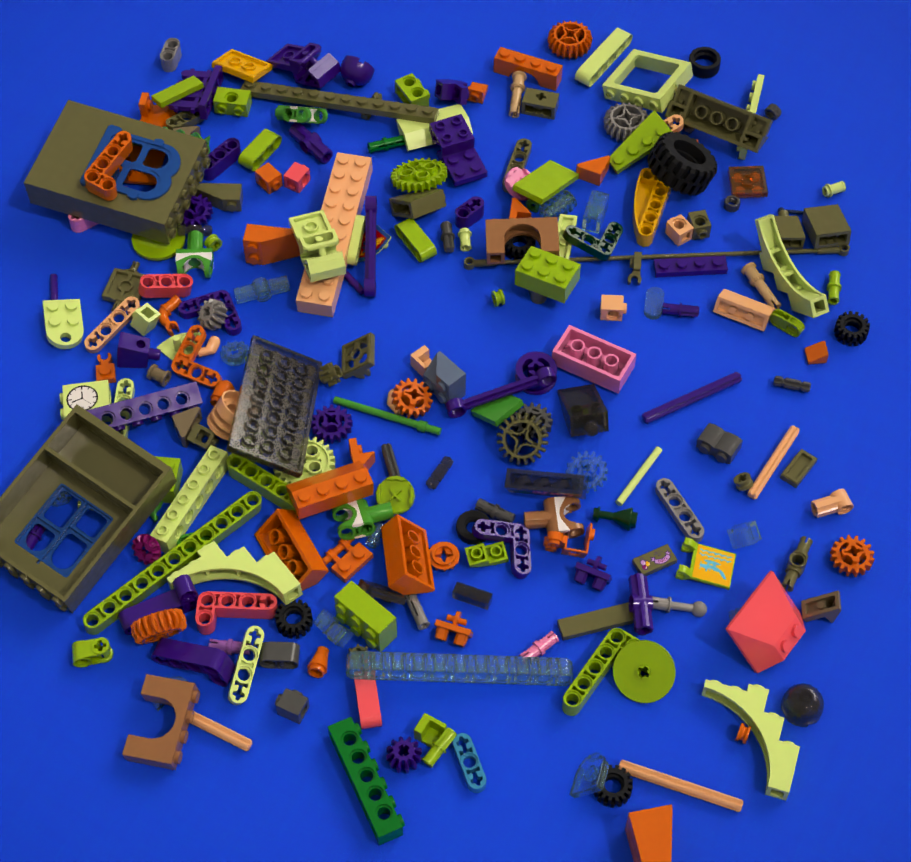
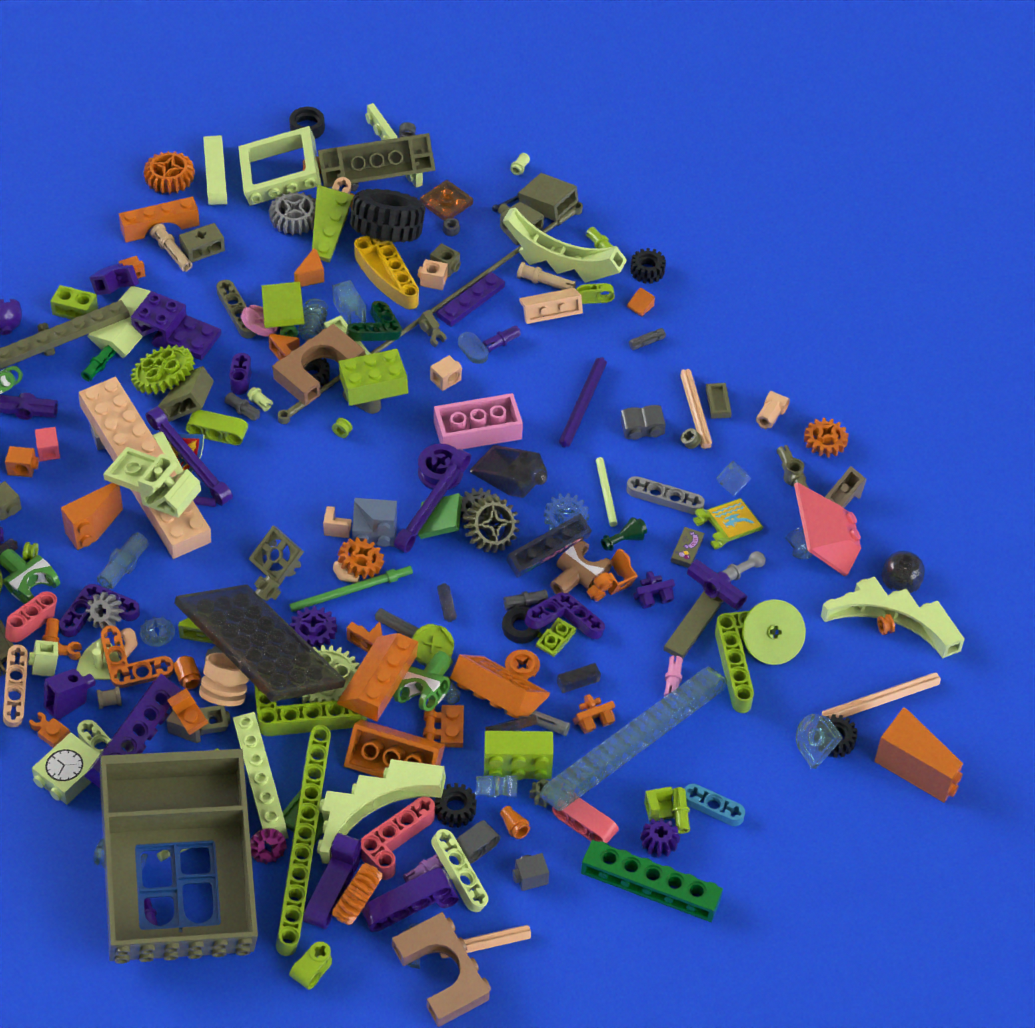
camera: 45 degrees left, 5 degrees down
none -> orange slope [168,688,209,735]

